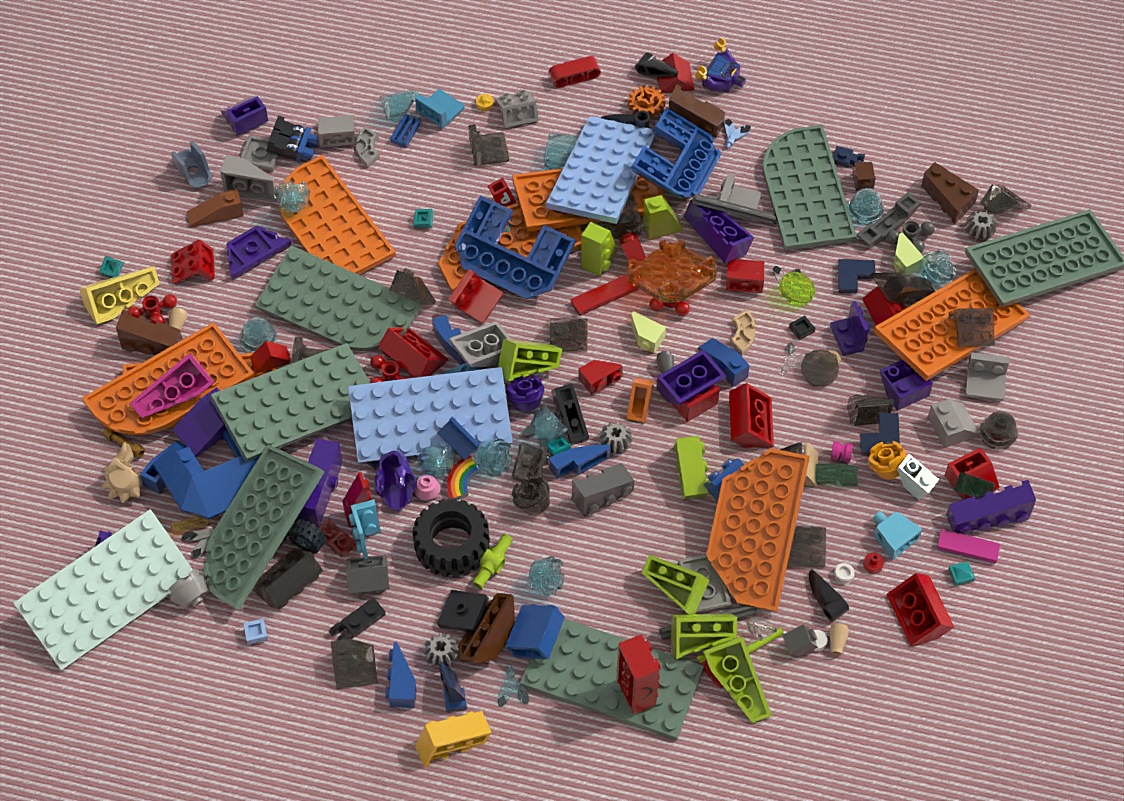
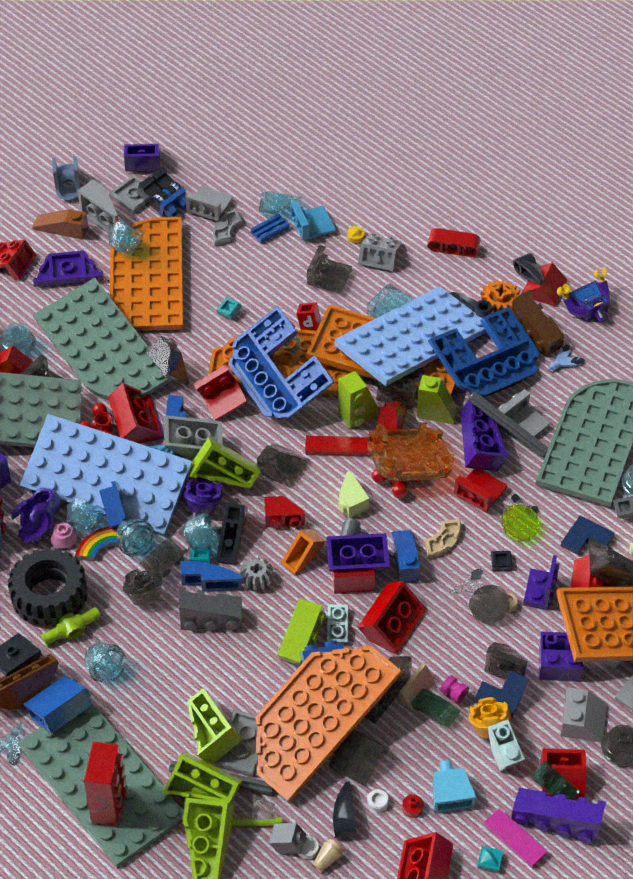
camera: 30 degrees right, 5 degrees down
none -> light aqua slope [327,604,348,643]

